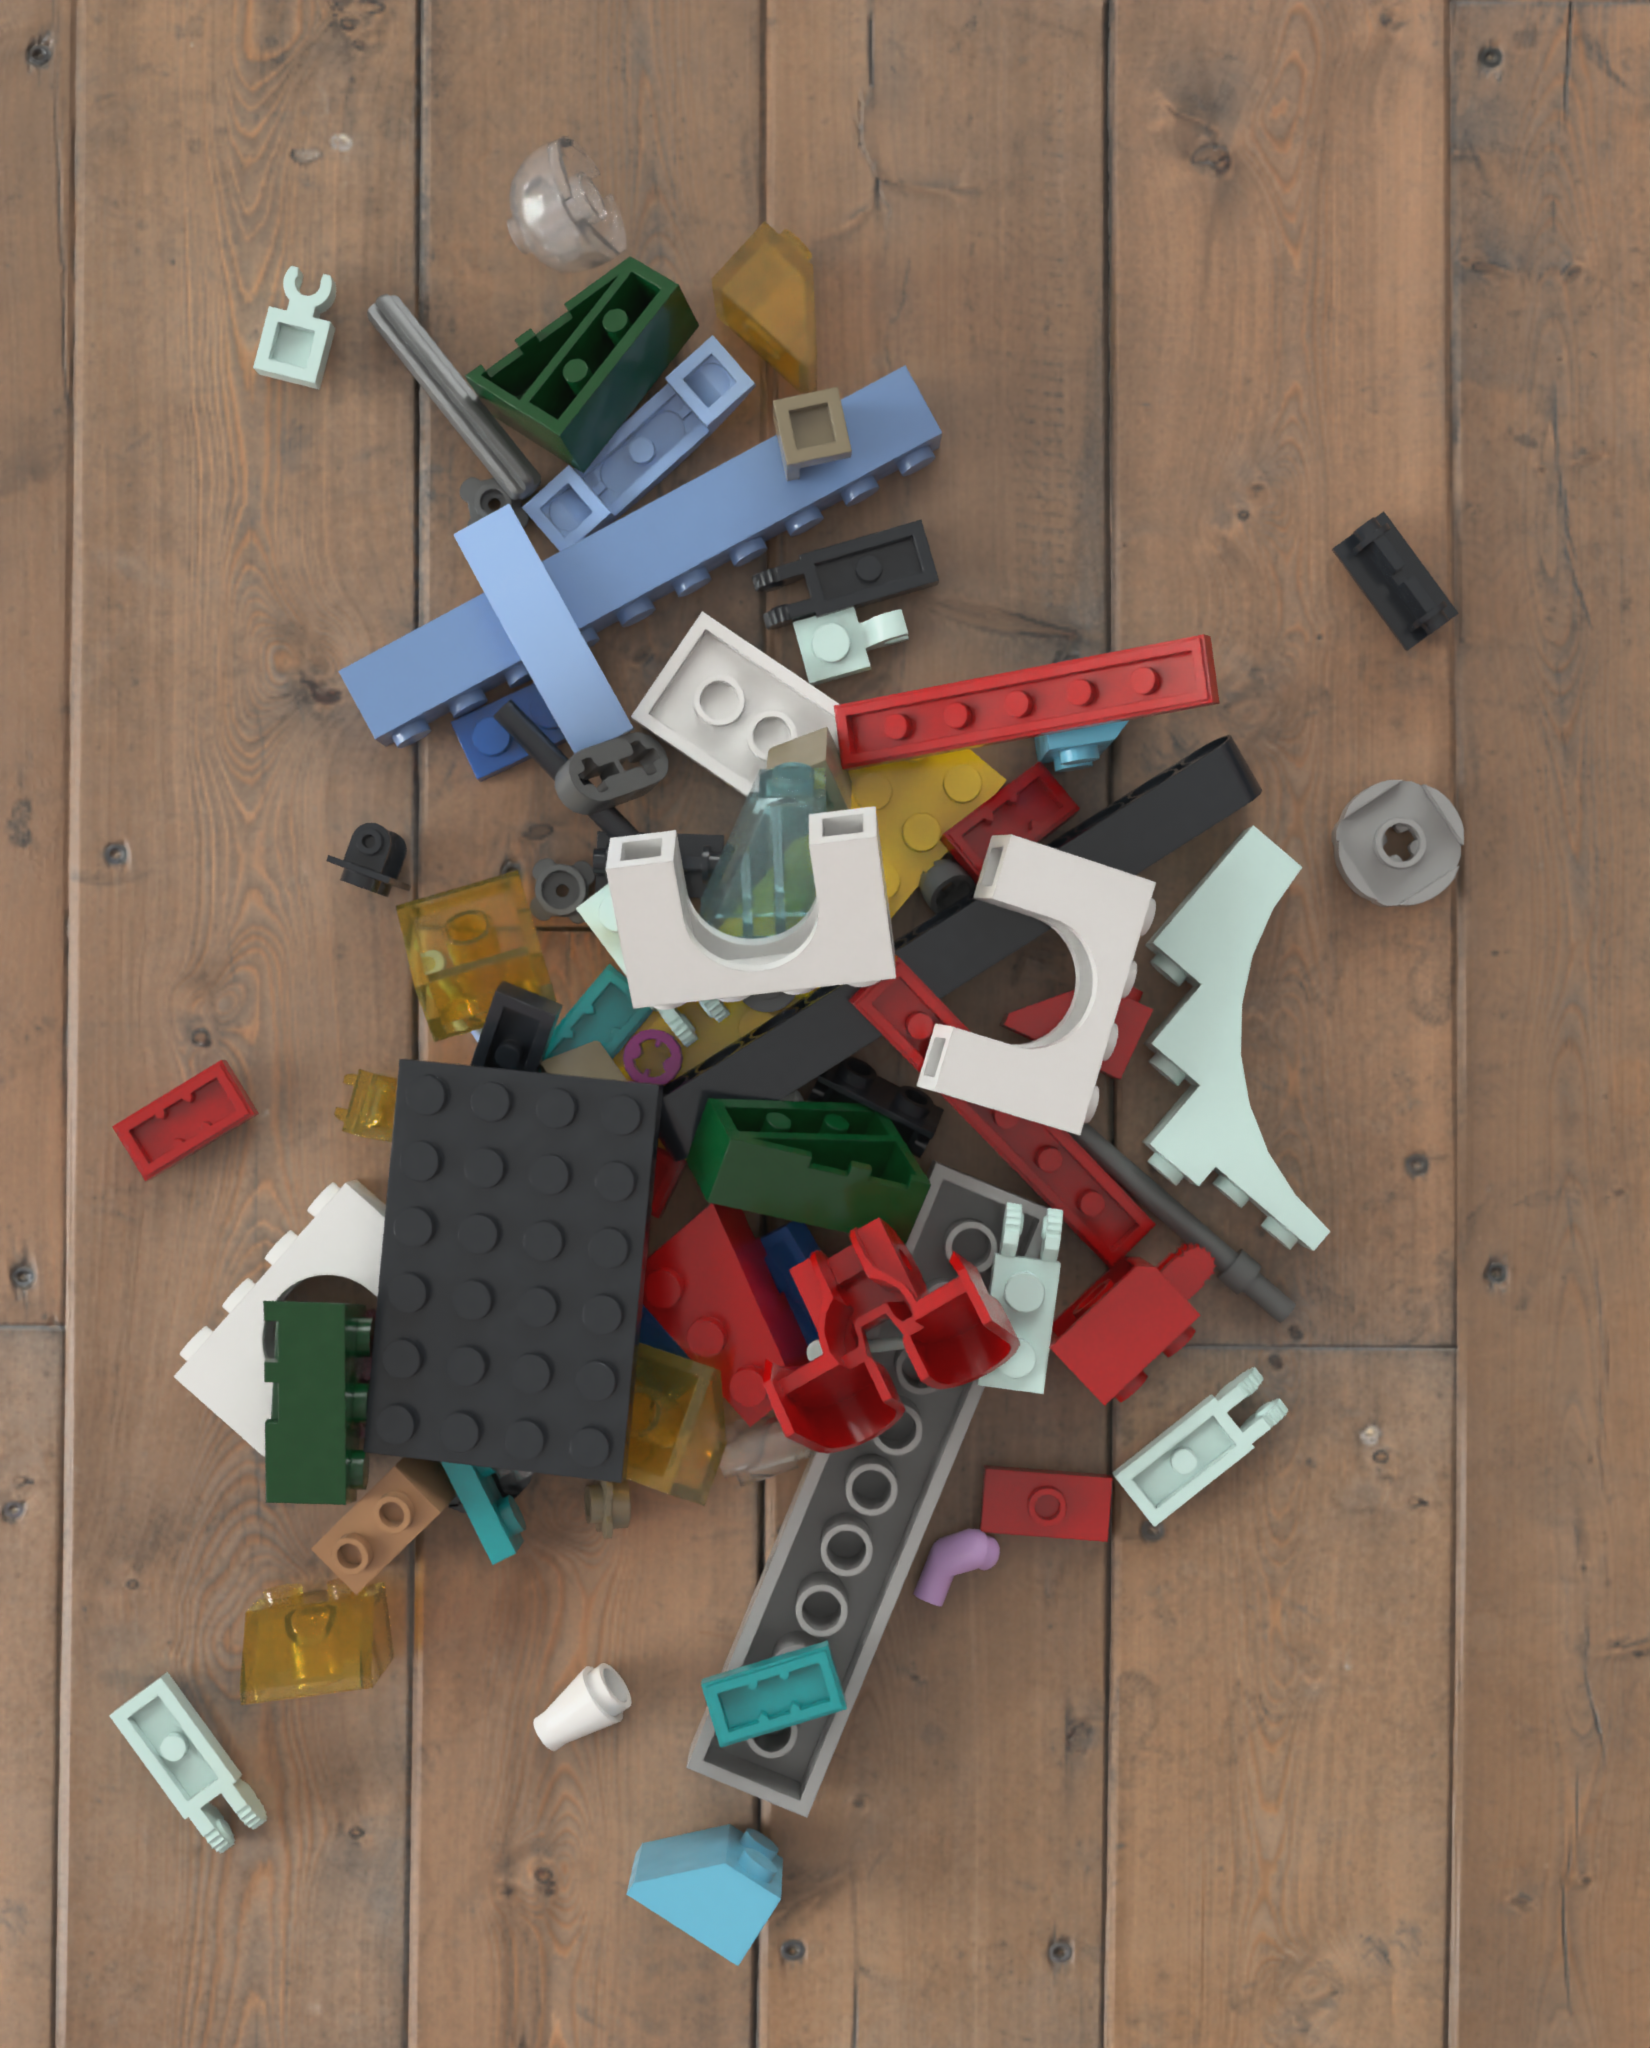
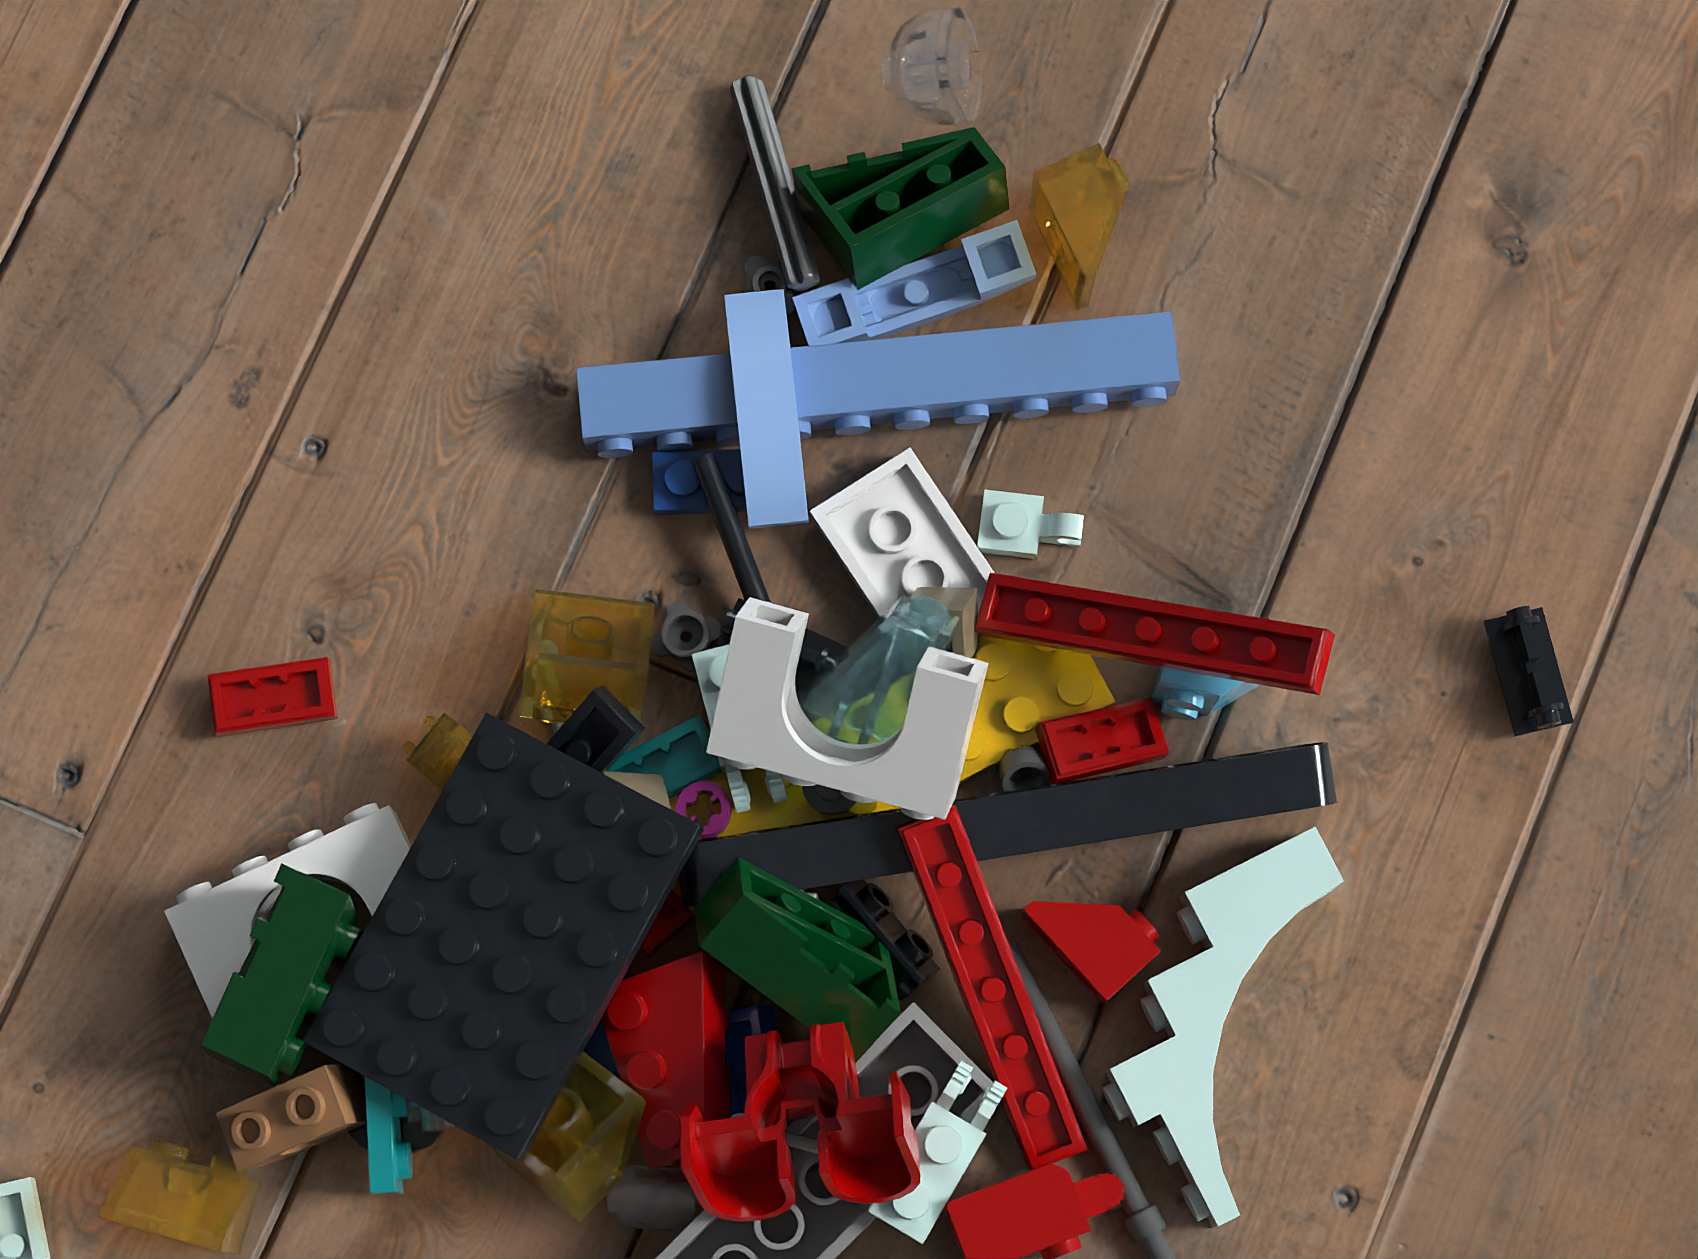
camera: 20 degrees right, 10 degrees down
light aqua plate [253,266,336,390] -> none
black hinge [326,823,411,897] -> none
dark grey beam [554,732,668,815] -> none
dark tan plate [584,1478,631,1539] -> none
black hinge [752,520,939,630] -> none
dark tan panel [773,387,852,481] -> none
white arch [917,834,1156,1135] -> none
light grey plate [1331,780,1464,907] -> none

